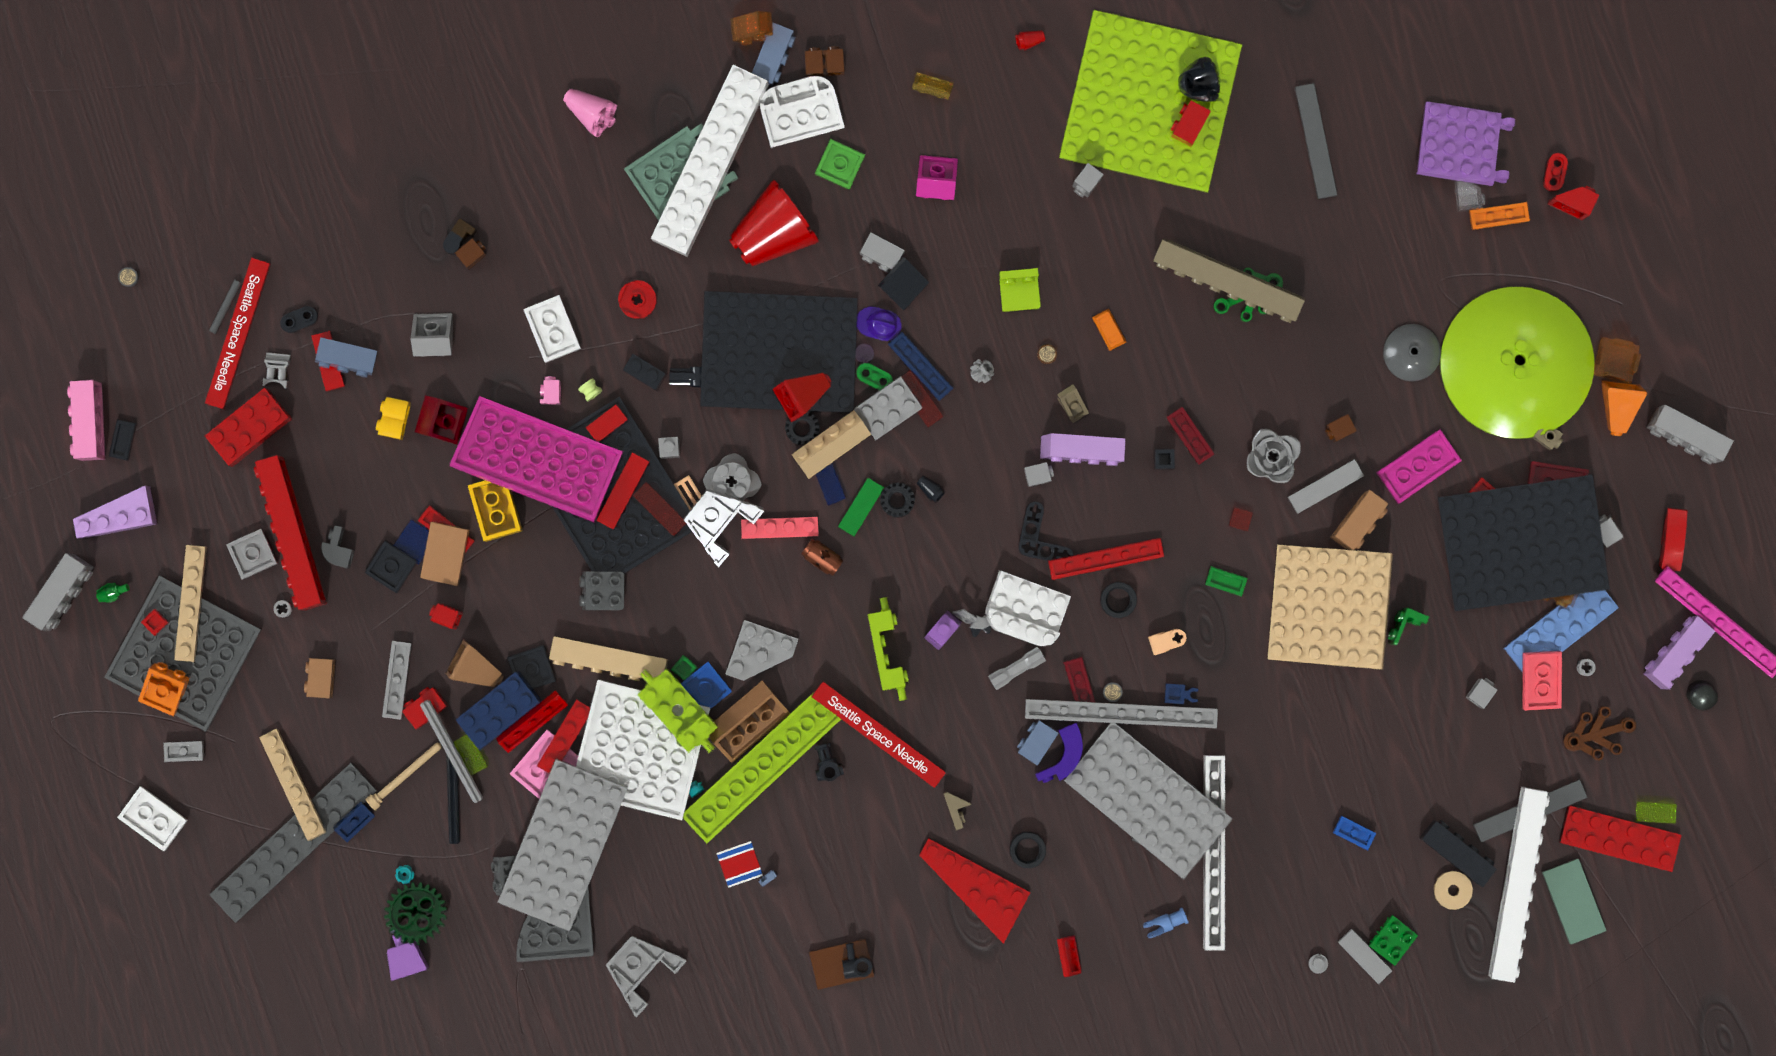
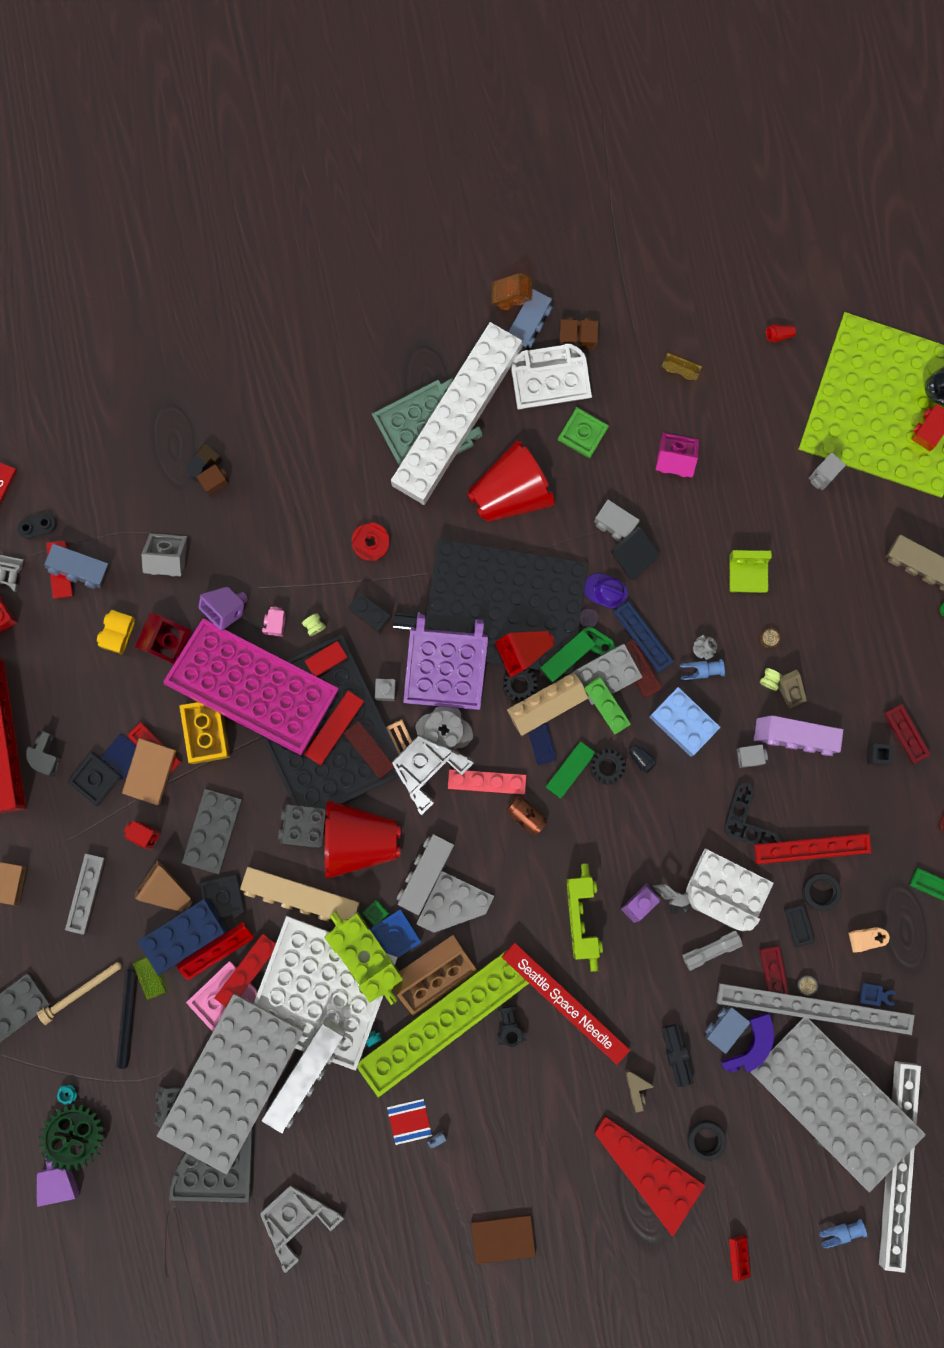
camera: 10 degrees right, 5 degrees down
dark blue plate [333,801,375,842] -> none
red brick [402,687,449,729] -> none
light grey axle [420,700,483,803] -> none
white plate [524,295,581,363] -> none
bright pink cone [563,89,617,137] -> none
black piece [842,943,872,979] -> none
orange tile [1092,309,1126,351] -> none
none -> dark grey plate [182,789,242,874]
none -> medium lavender torso [198,587,248,631]
none -> brick [262,1017,346,1133]
none -> red cone [325,801,401,878]
none -> light grey brick [397,834,454,915]
none -> medium lavender plate [403,614,488,710]
none -> green tile [540,630,596,682]
none -> bright green plate [584,676,631,734]
none -> light blue brick [649,688,720,757]
none -> black piece [662,1024,694,1087]
none -> medium blue piece [680,659,725,680]
none -> yellowish green wheel [760,668,783,691]
none -> black tile [784,904,815,948]

